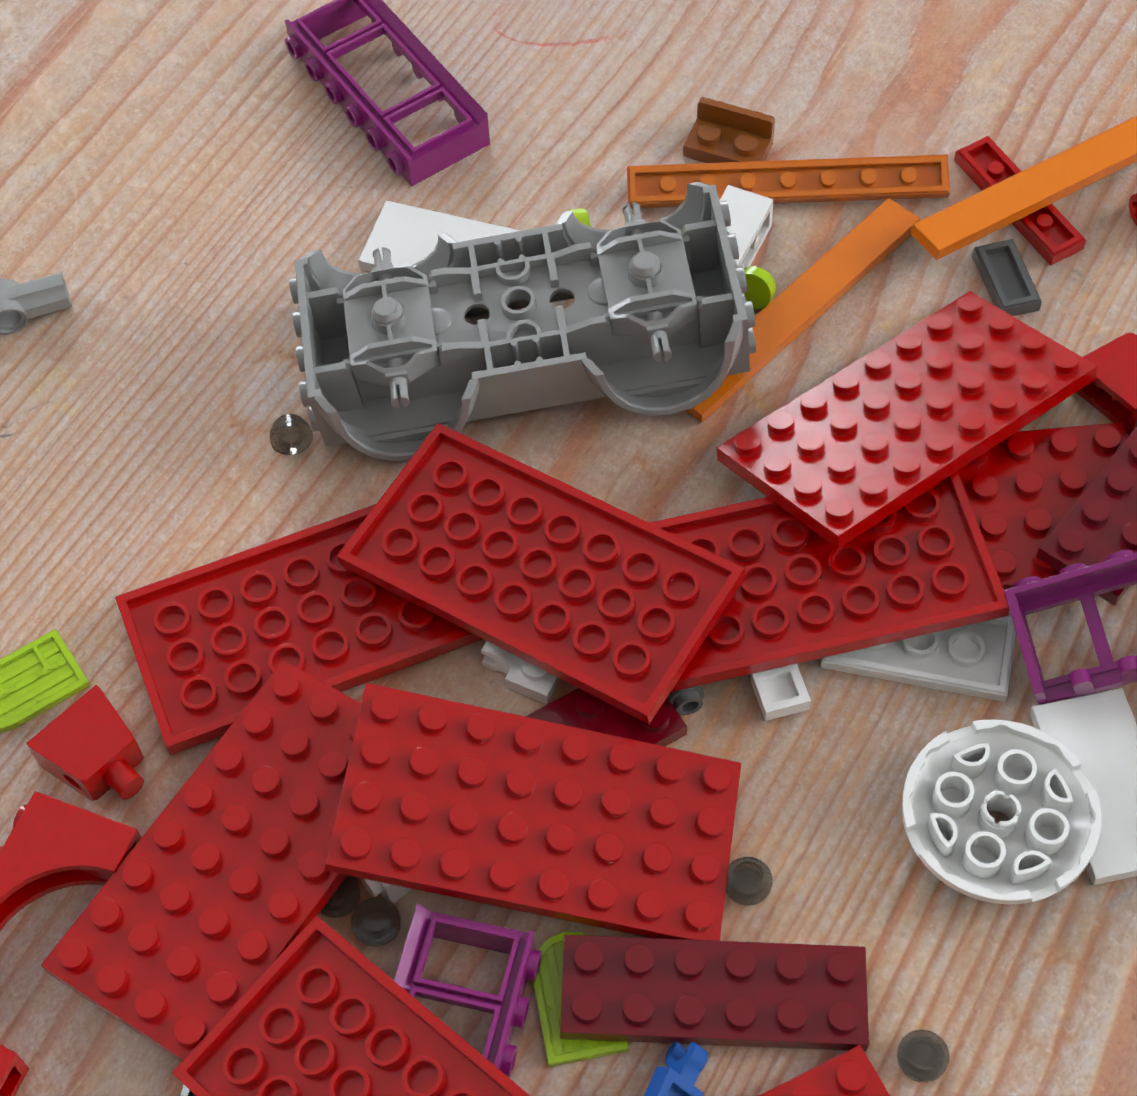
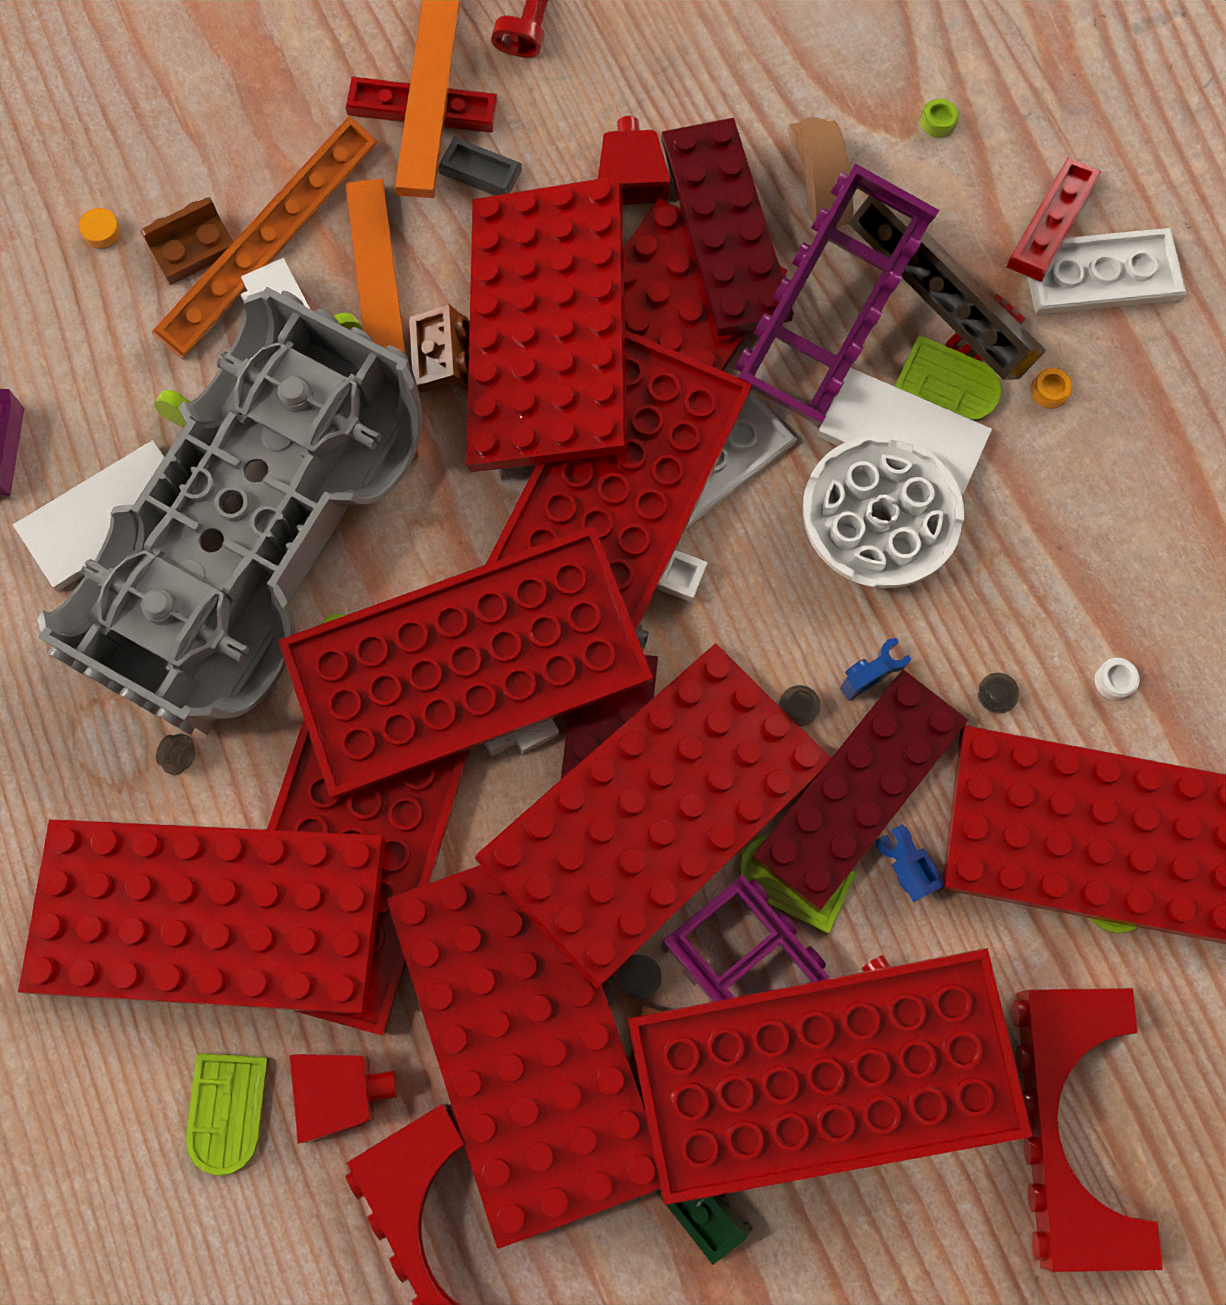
camera: 60 degrees left, 15 degrees up
none -> red plate [18,819,386,1015]
none -> light orange tile [78,208,121,248]
none -> dark orange bracket [409,304,470,393]
none -> blue plate [840,638,911,701]

